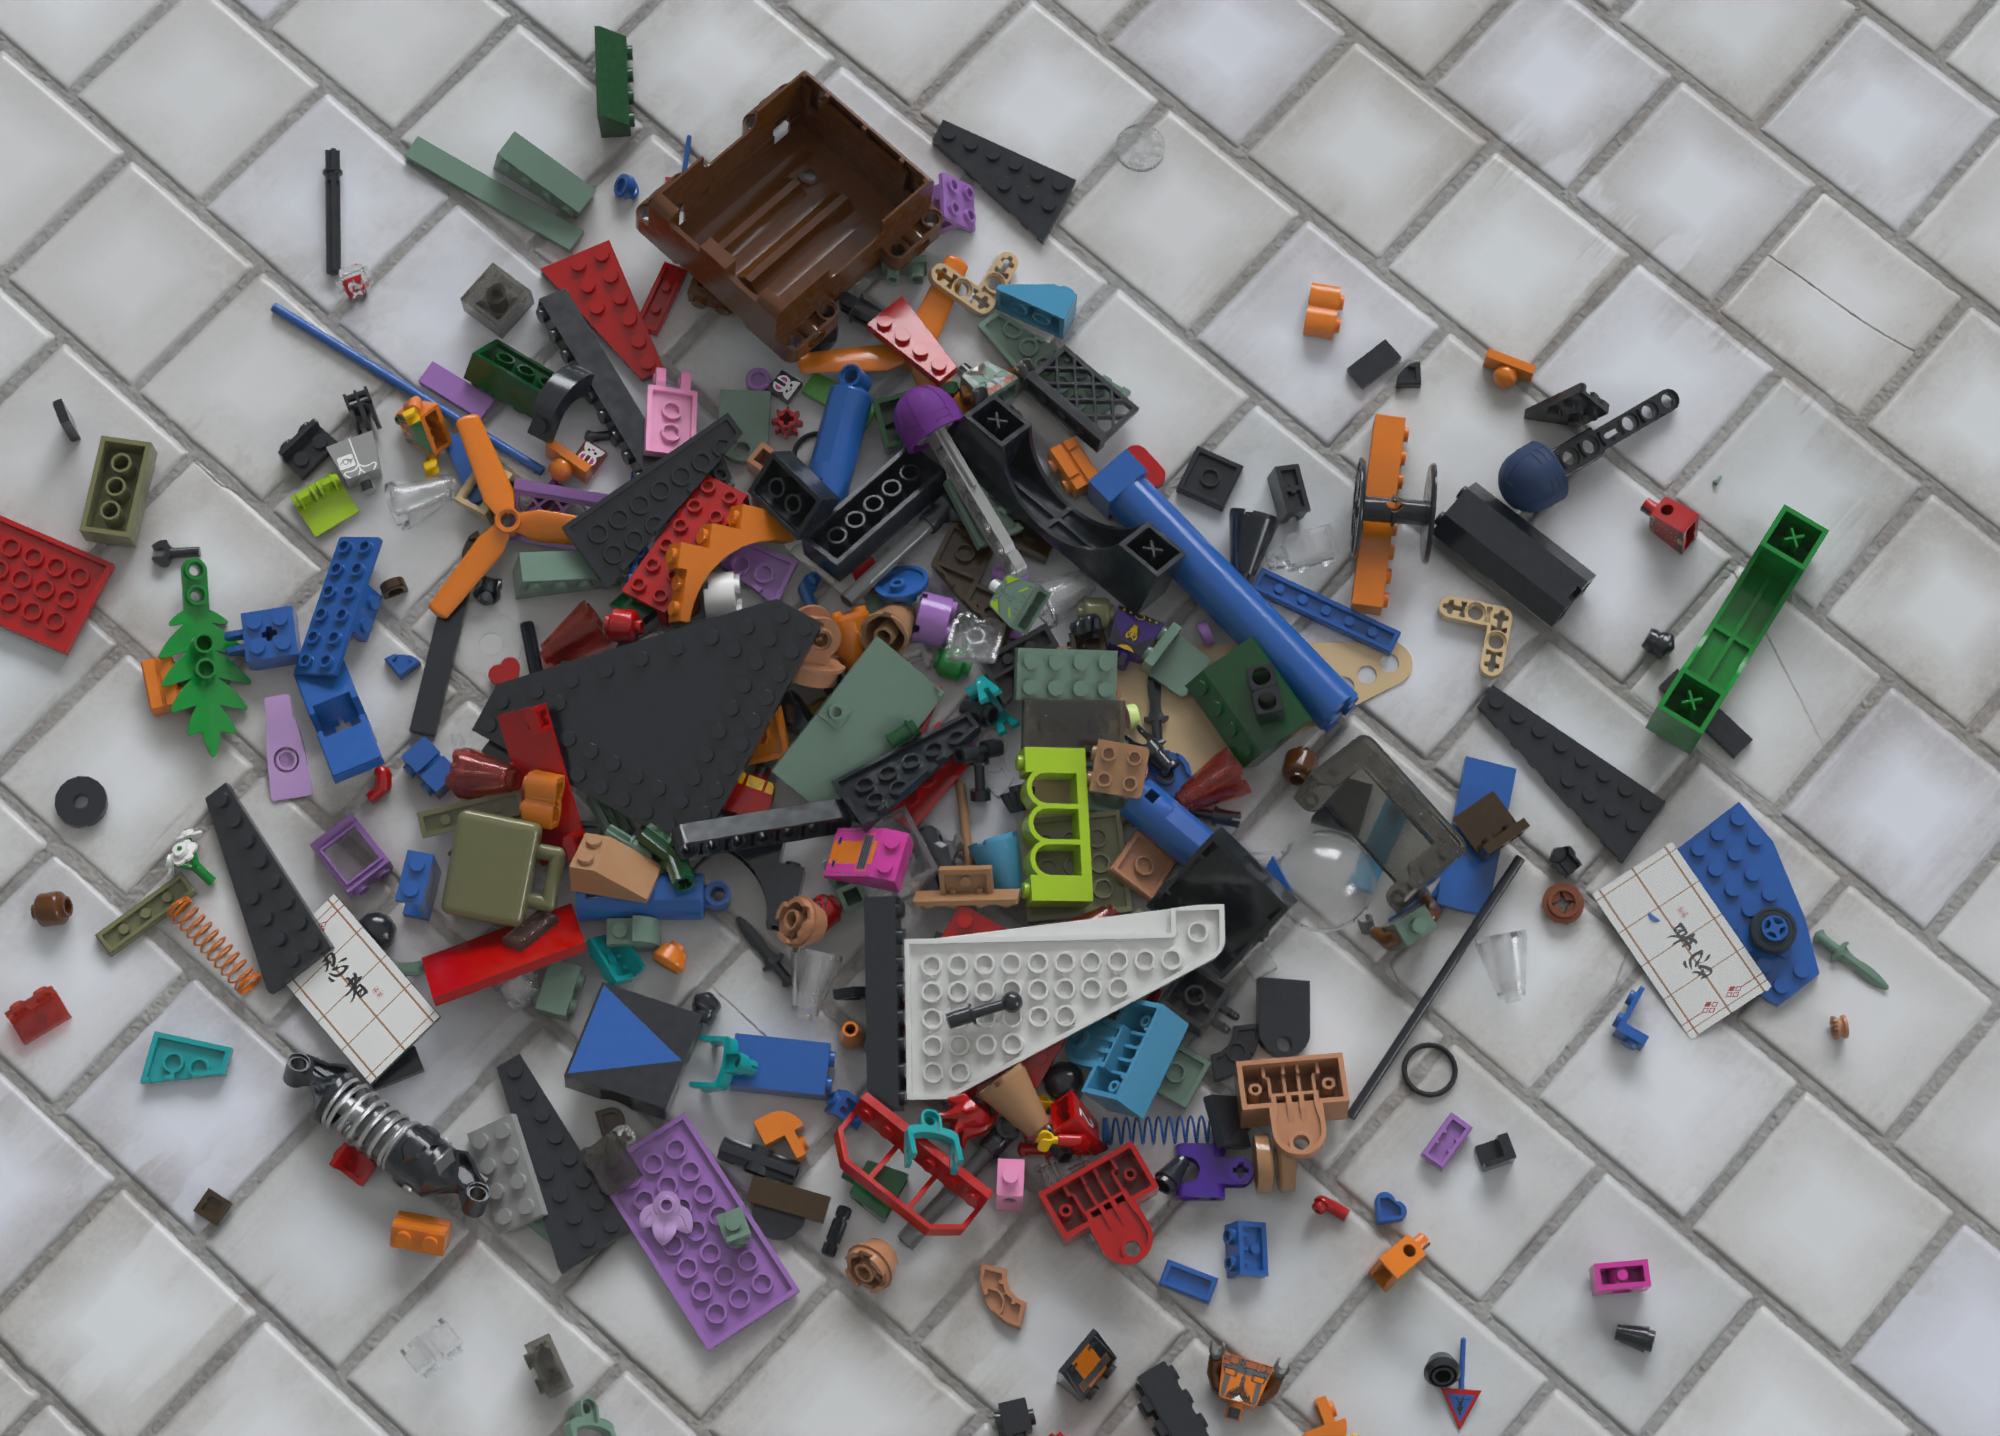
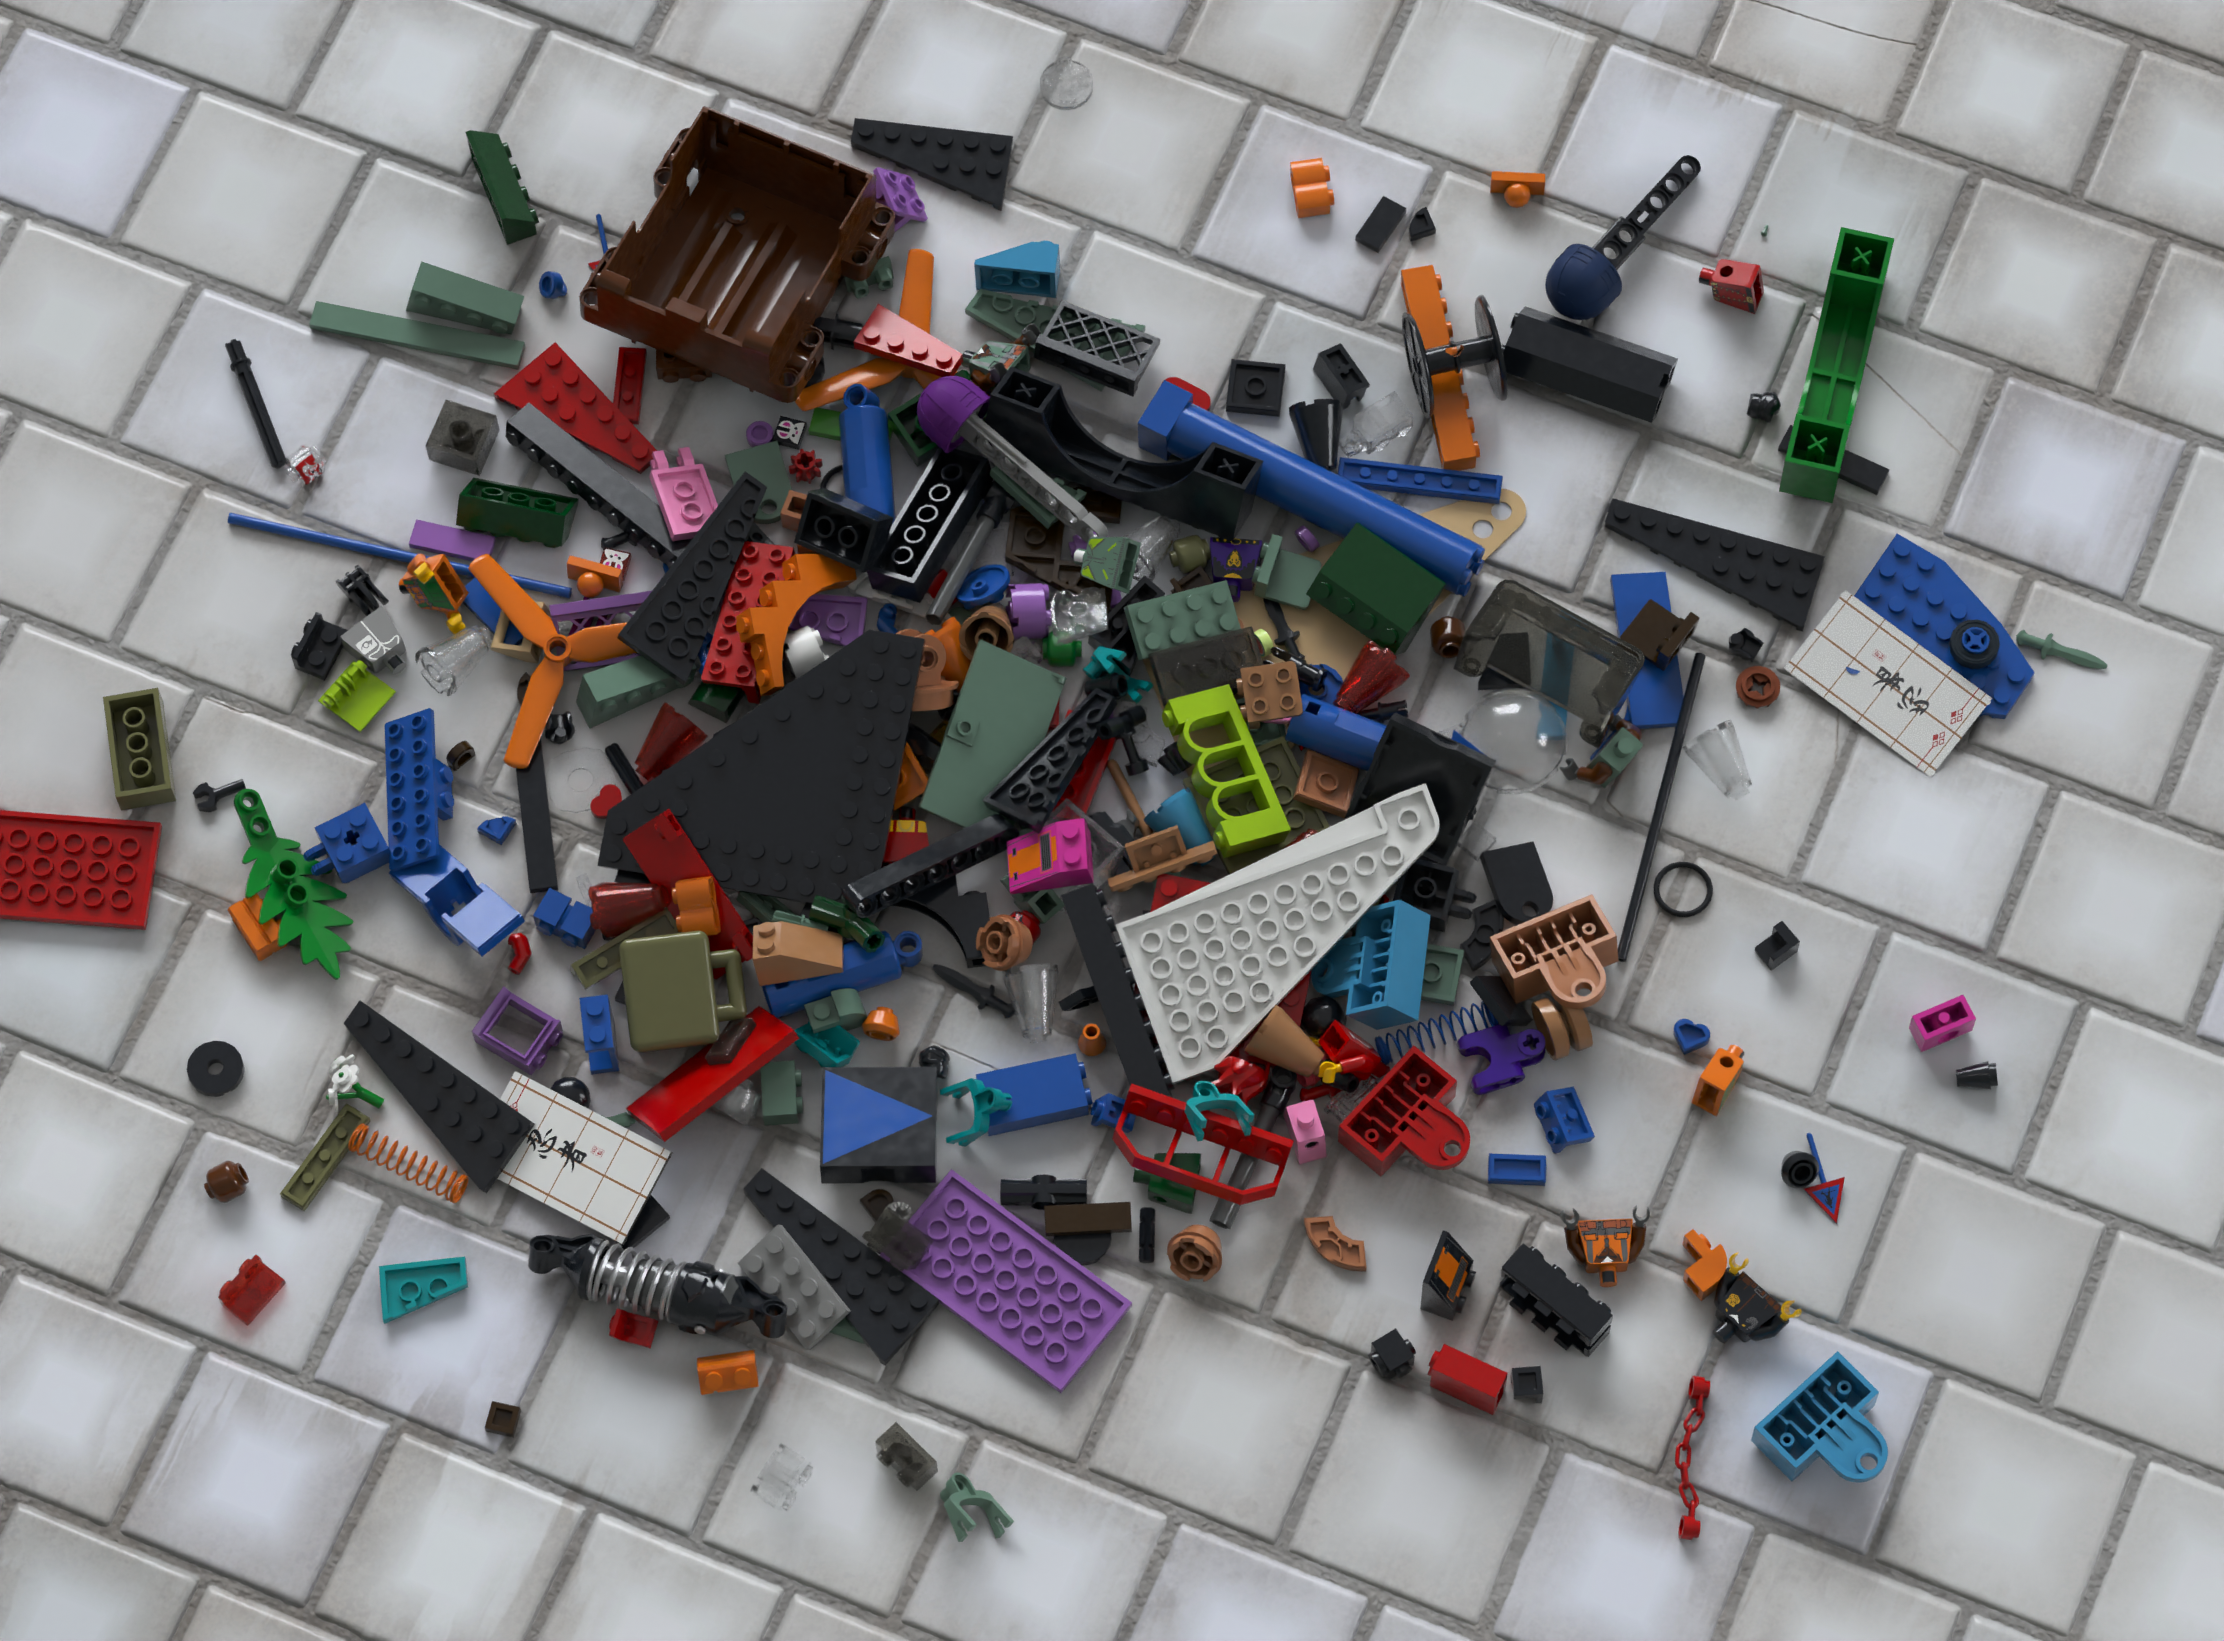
camera: 15 degrees left, 5 degrees down
black tile [52,399,81,442] -> none
lavender piece [264,694,313,801] -> none
black arch [527,364,595,443] -> none
red head [604,608,644,643] -> none
lavender plate [639,1191,693,1245] -> none
sand green bracket [716,1206,753,1249] -> none
orange brick [753,1111,809,1162] -> none
dark green pin [885,719,920,749] -> none
tan beam [928,252,1018,316] -> none
black pin [945,991,1023,1029] -> none
orange brick [1046,436,1098,499] -> none
black arm [1069,613,1102,640] -> none
black cone [1155,1155,1189,1194] -> none
black piece [1246,662,1285,725] -> none
red arm [1312,1195,1350,1222] -> none
medium lavender plate [1420,1112,1473,1172] -> none
tan beam [1438,596,1512,680] -> none
black wing [1524,382,1609,428] -> none
blue bracket [1612,986,1649,1051] -> none
nougat bush [1829,1015,1849,1040] -> none

